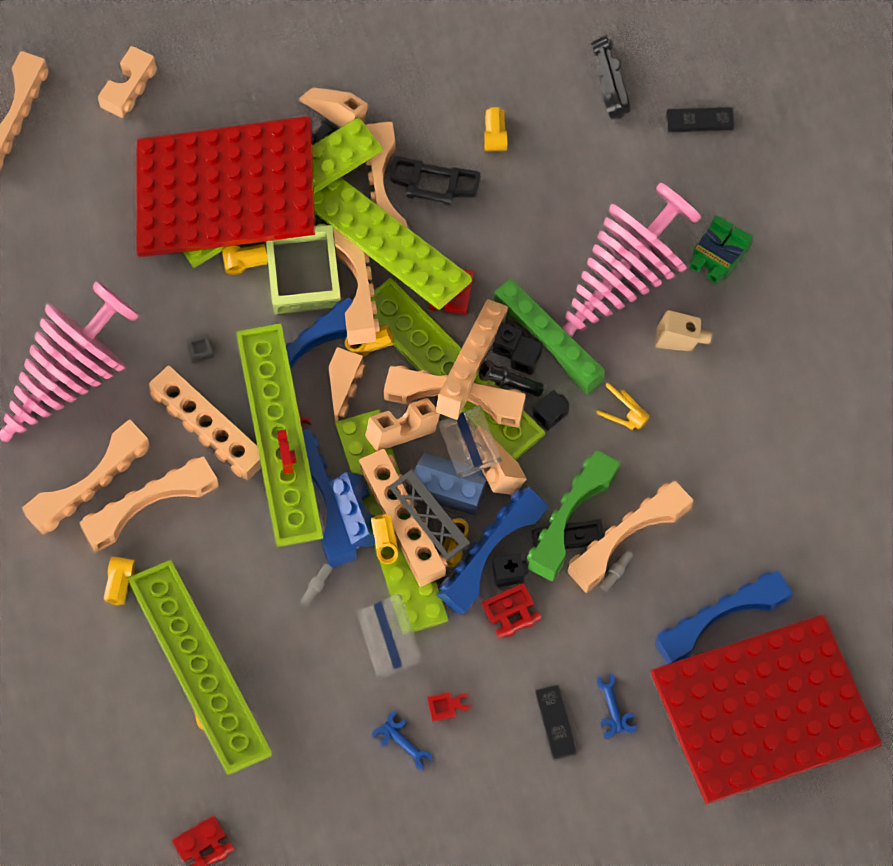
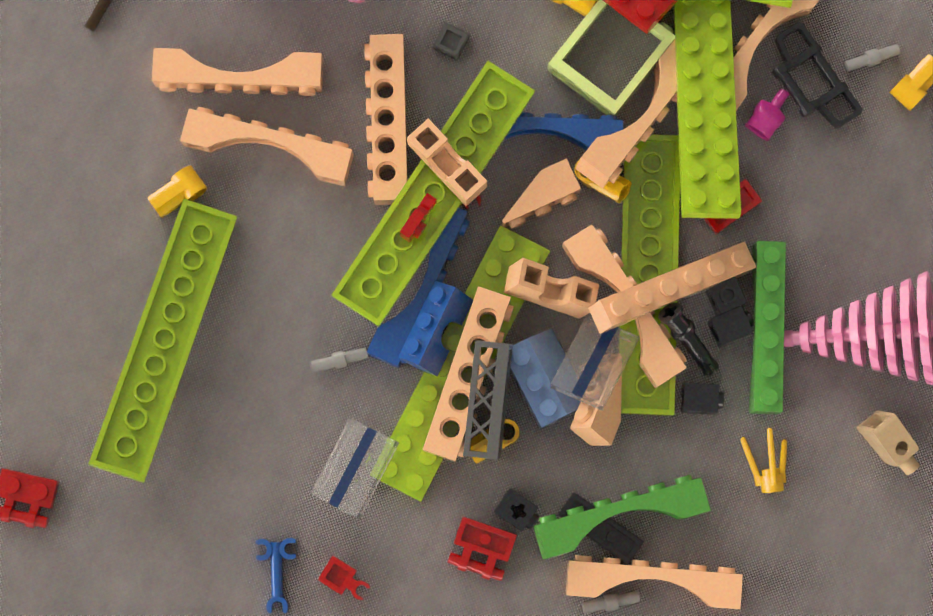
camera: 45 degrees right, 15 degrees up
yellow piece [371,514,399,564] -> none
blue arch [437,487,549,614] -> none
none -> light nougat arch [407,118,487,206]
none -> dark pink piece [745,88,789,141]
none -> light grey bar [844,44,901,72]

